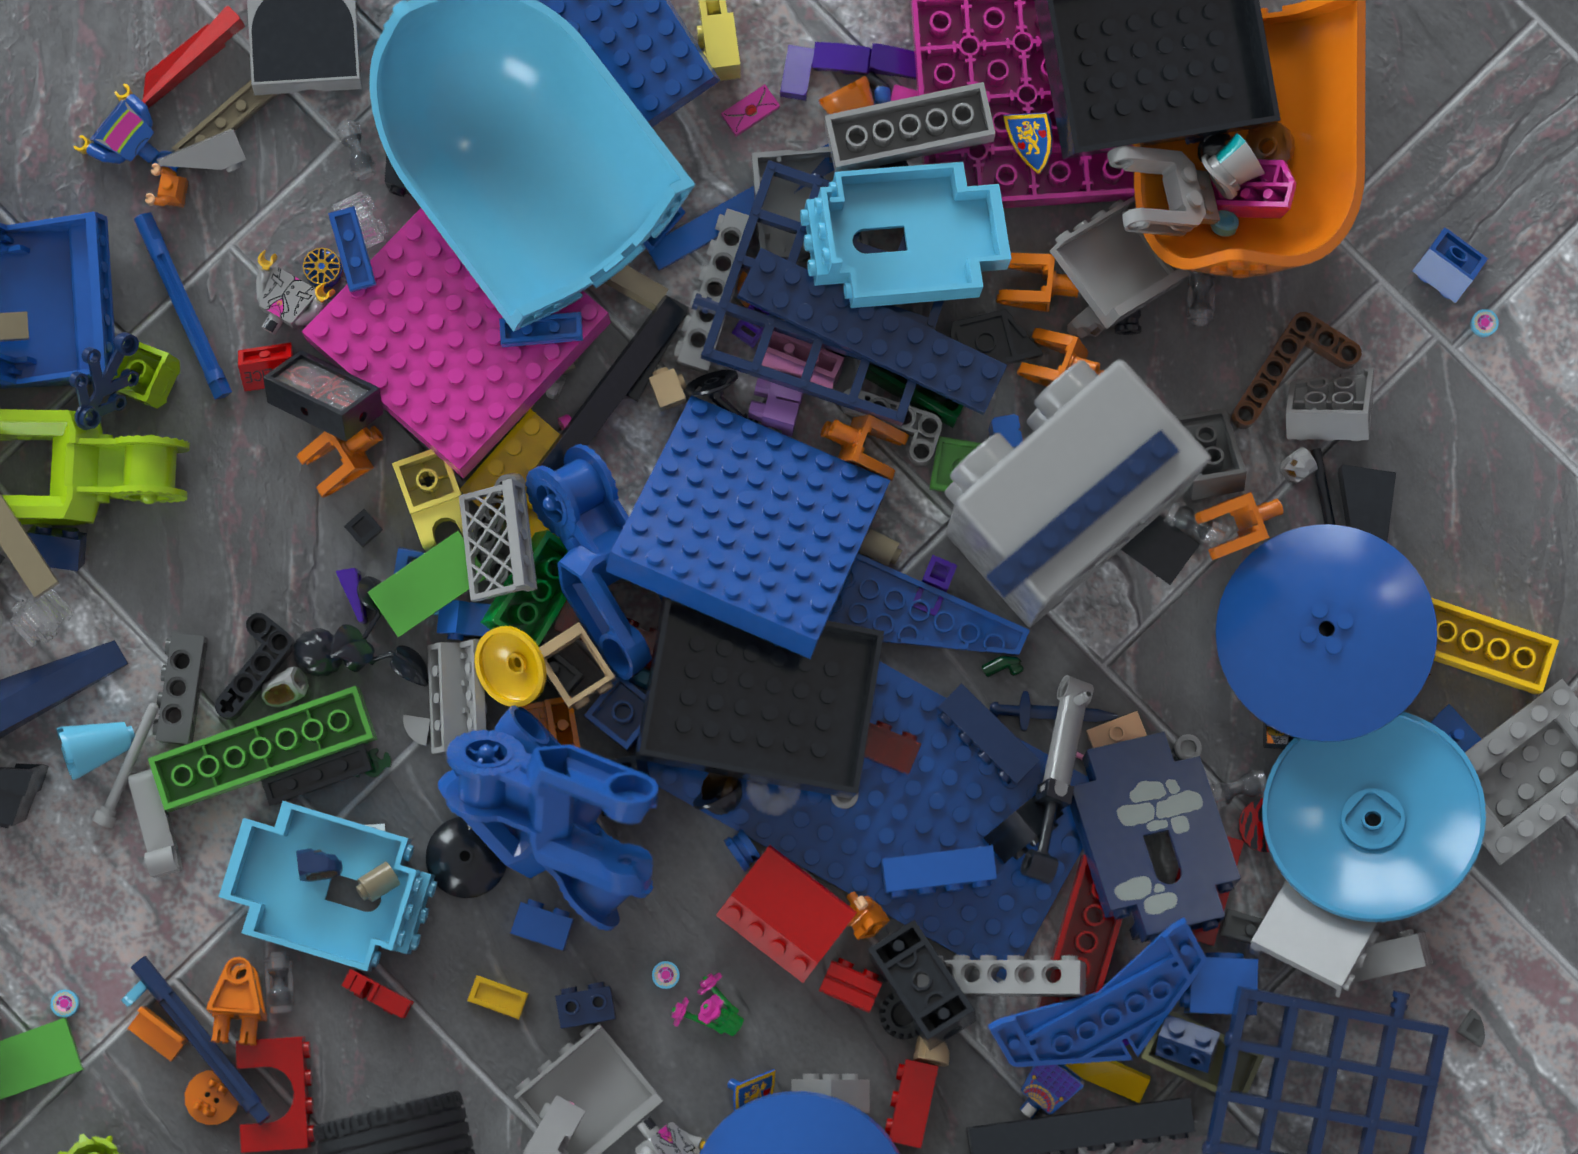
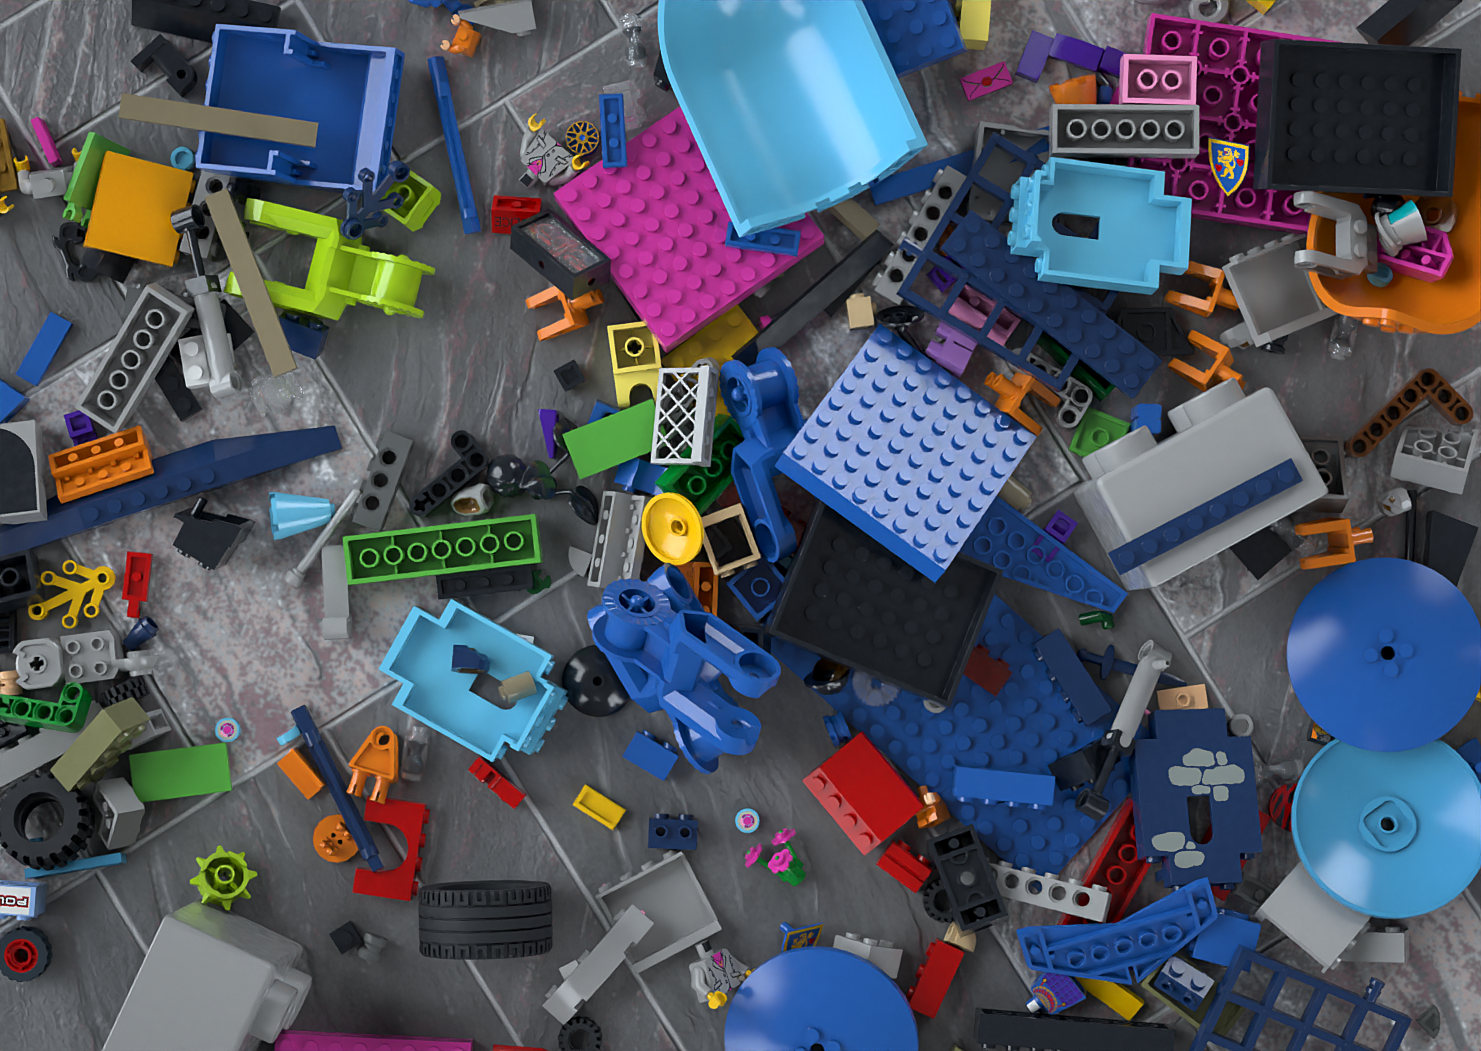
camera: 10 degrees right, 5 degrees up
none -> bright pink brick [1119,54,1197,105]

